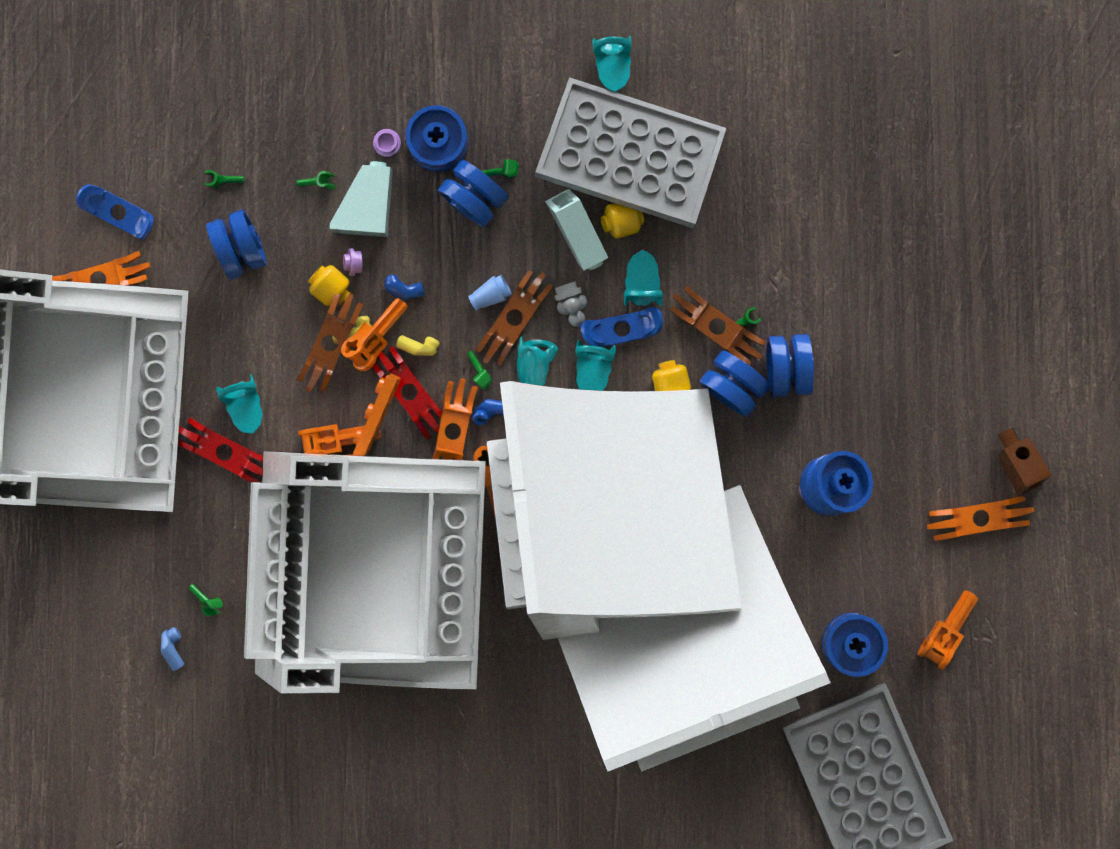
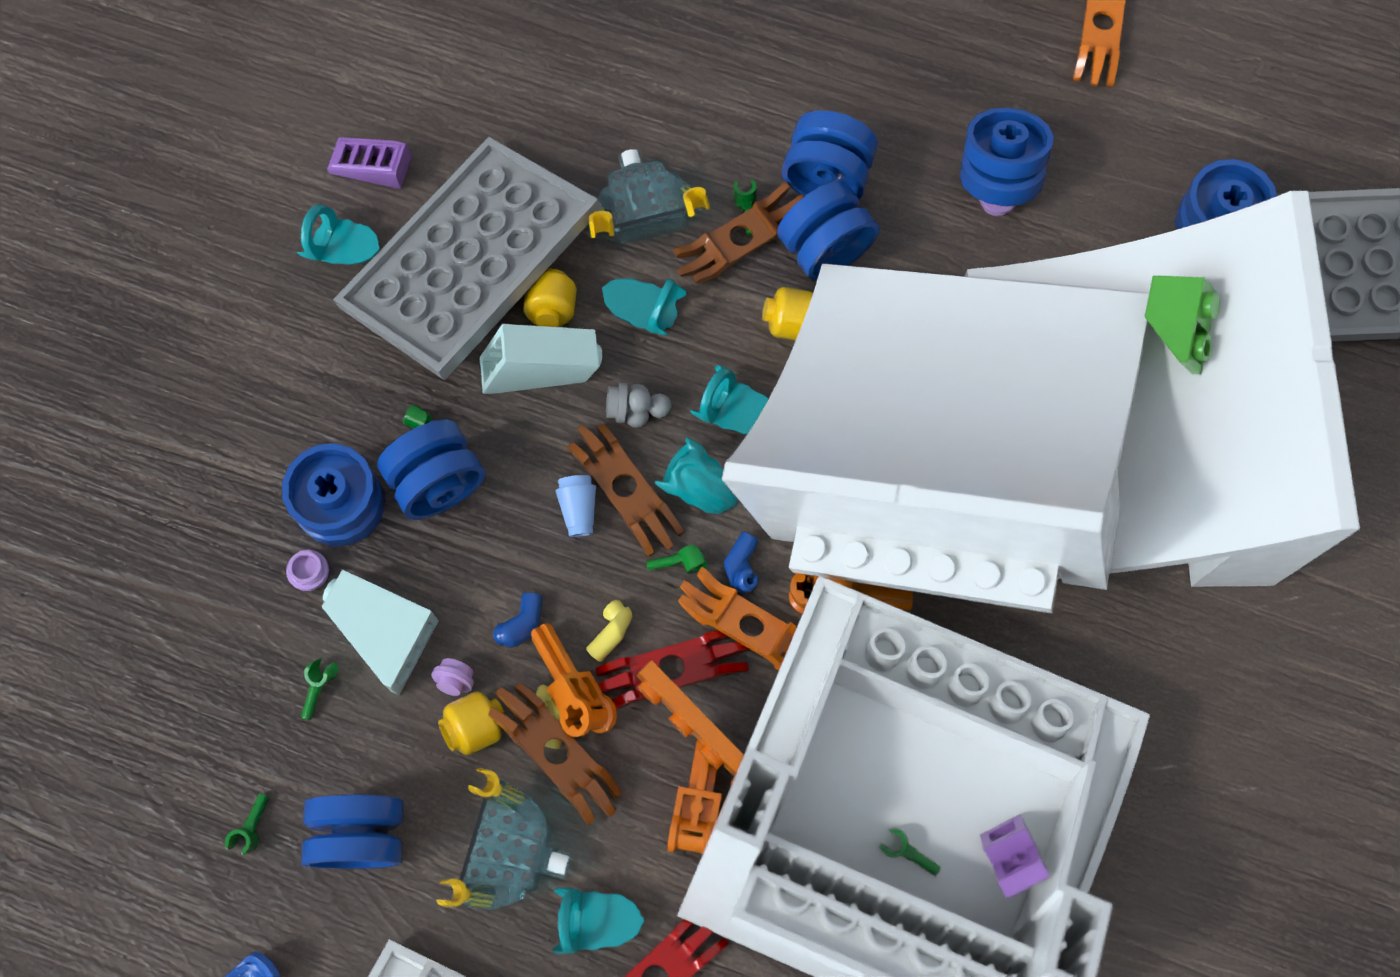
camera: 75 degrees left, 15 degrees down
blue piece [581,307,663,347] -> none
orange connector [917,590,978,670] -> none
none -> medium lavender slope [327,137,412,189]
none -> clear light blue torso [437,768,572,910]
none -> clear light blue torso [589,149,710,246]
none -> green hand [880,828,941,876]
none -> medium lavender slope [980,814,1050,899]
none -> bright green slope [1144,275,1220,375]

